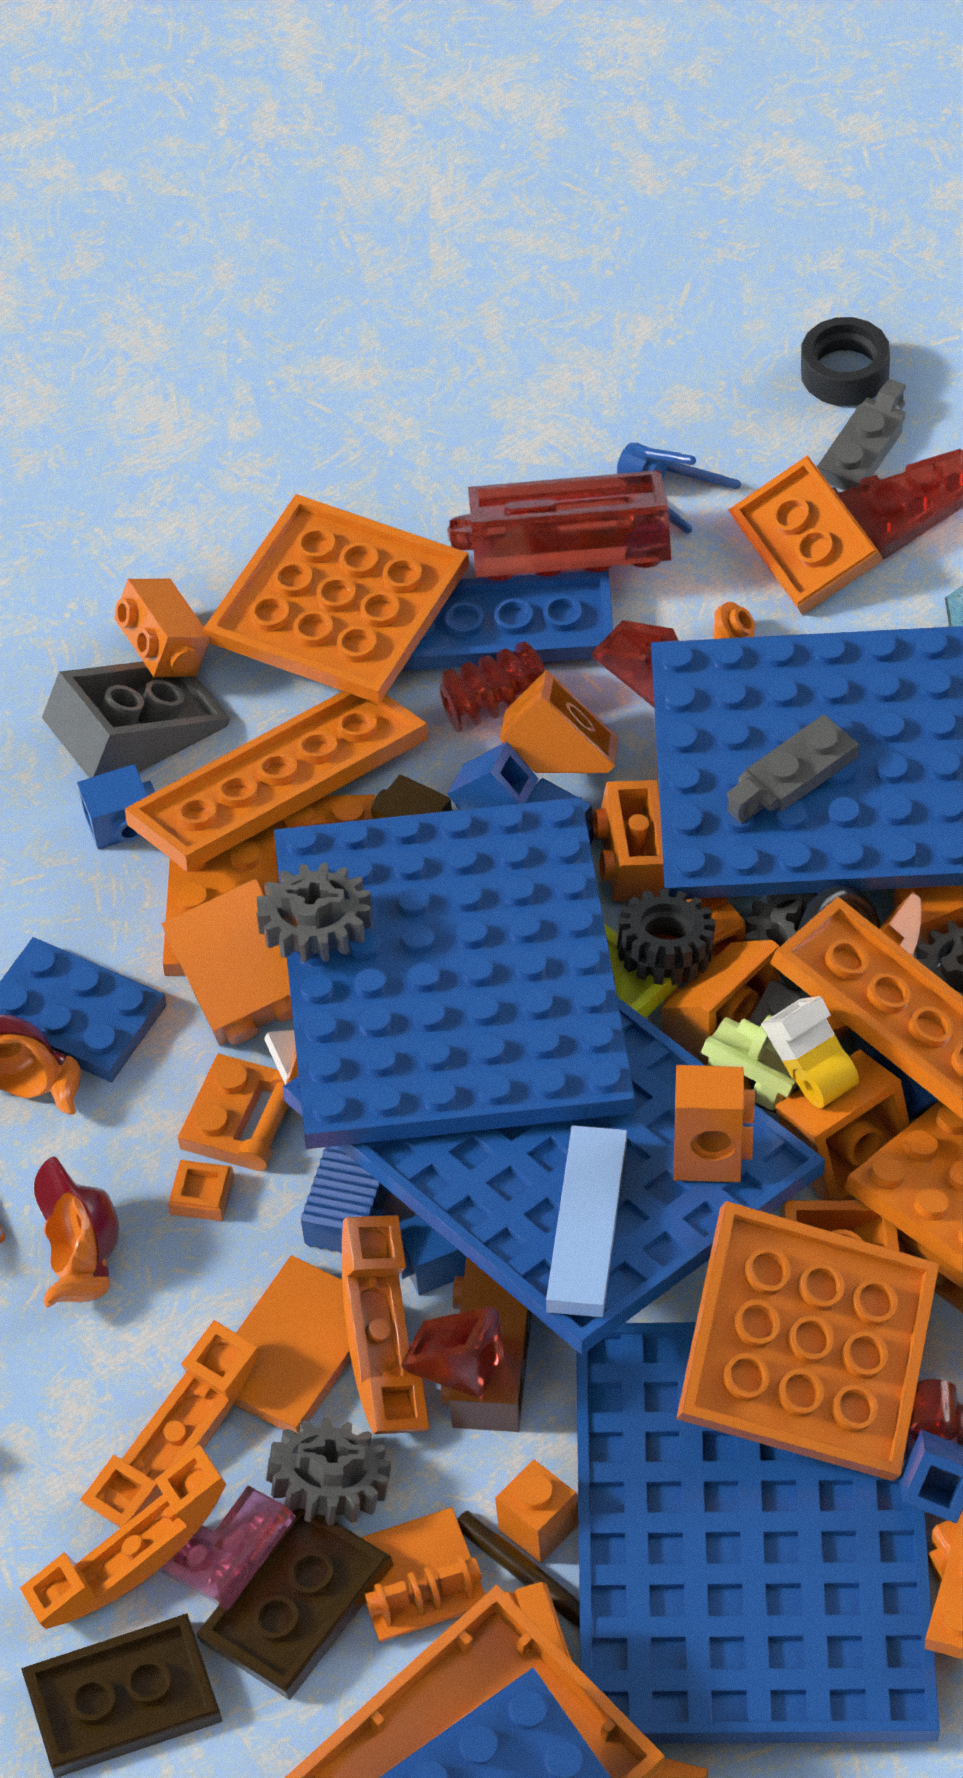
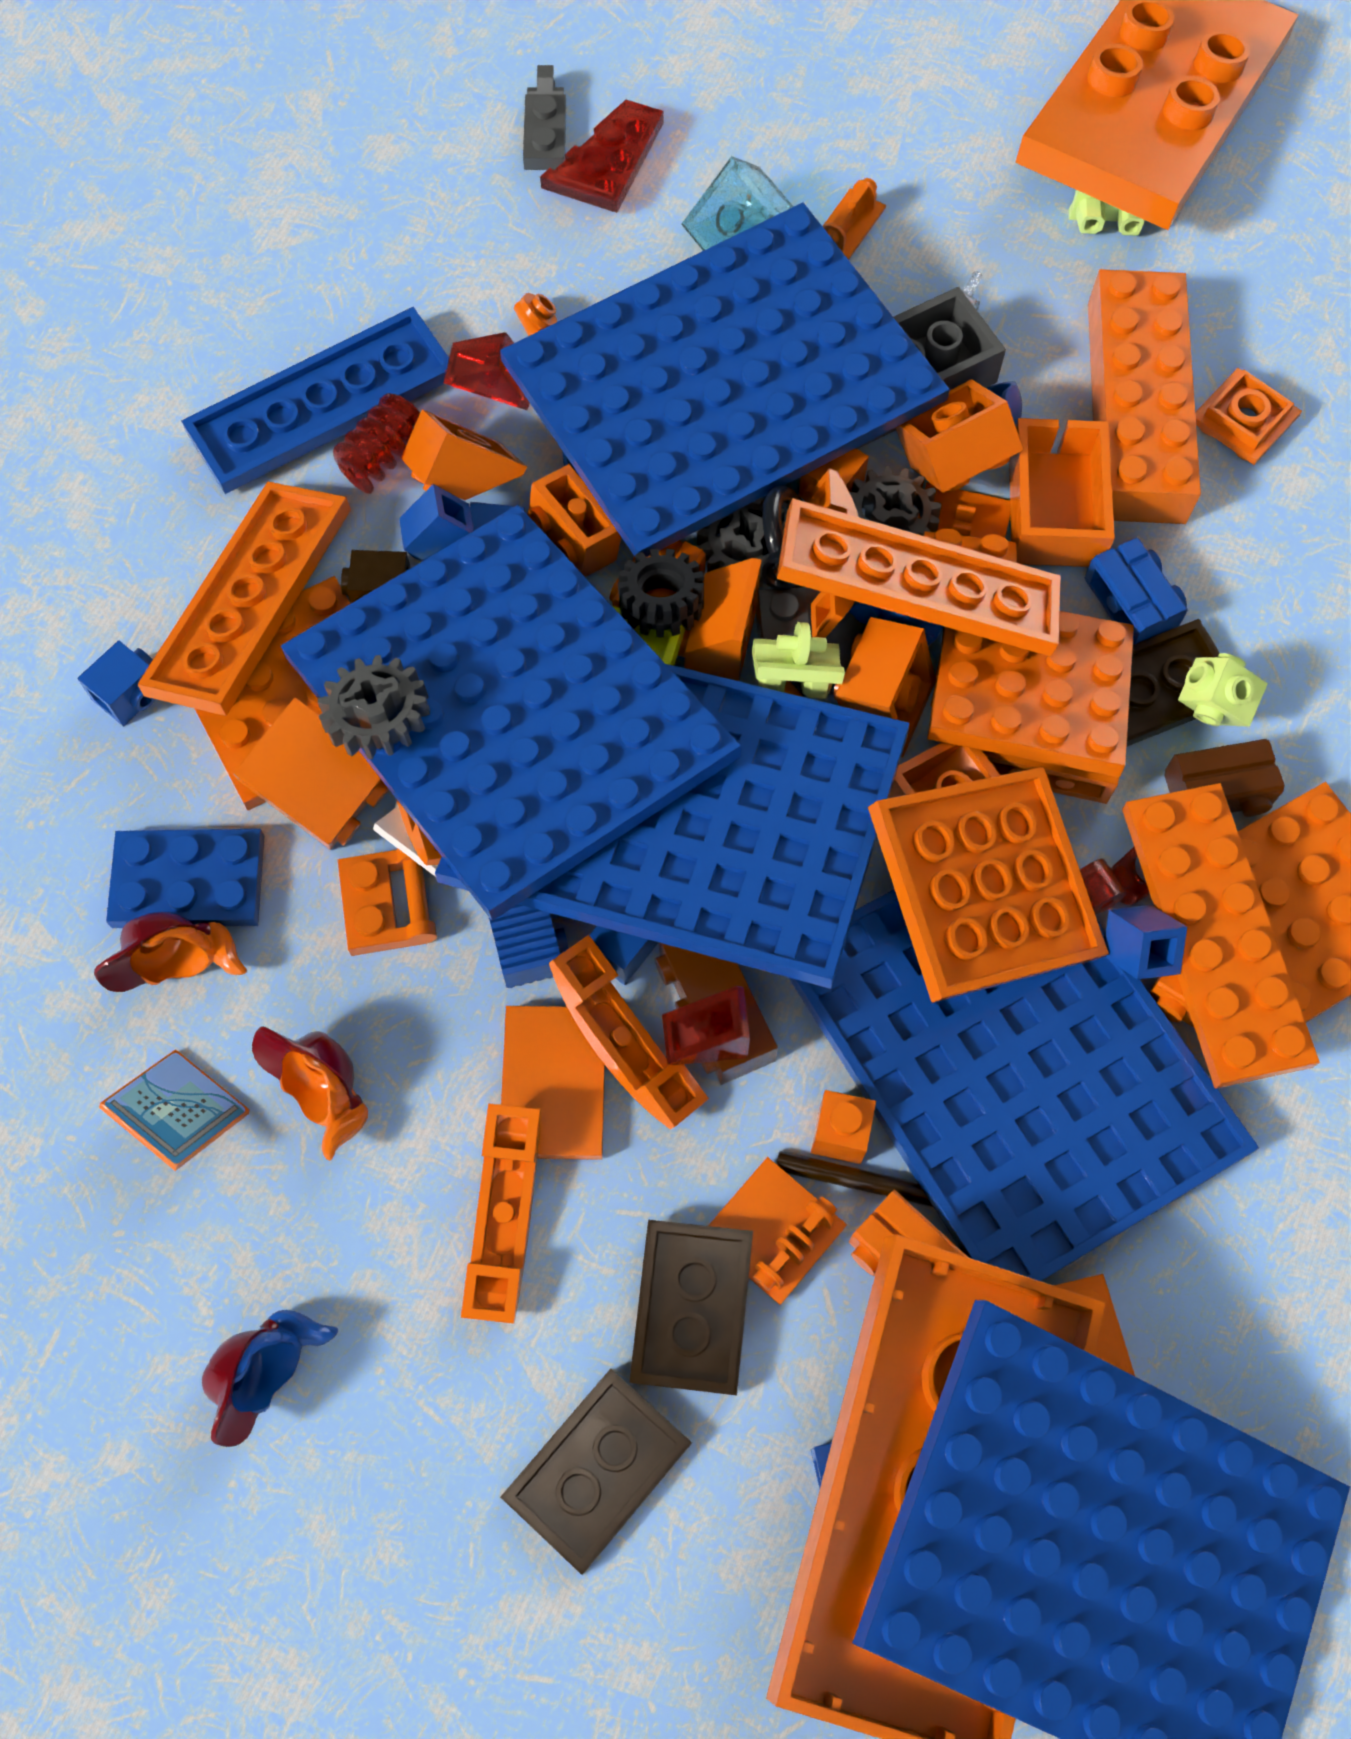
camera: 35 degrees left, 15 degrees up
orange slope [20,1444,226,1629] -> none
dark grey slope [42,661,231,778] -> none
orange brick [114,578,211,677] -> none
clear pink plate [159,1485,296,1610] -> none
orange tile [168,1160,234,1221] -> none
orange plate [203,494,469,704] -> none
dark grey gear [266,1418,391,1526] -> none
clear red piece [447,470,672,581] -> none
light blue tile [546,1125,627,1317] -> none
blue plant [617,442,741,533] -> none
orange brick [673,1065,755,1182] -> none
dark grey hinge [727,714,859,824] -> none
orange tile [728,455,883,615] -> none
leg [761,996,859,1108] -> none
black tyre [801,317,890,406] -> none

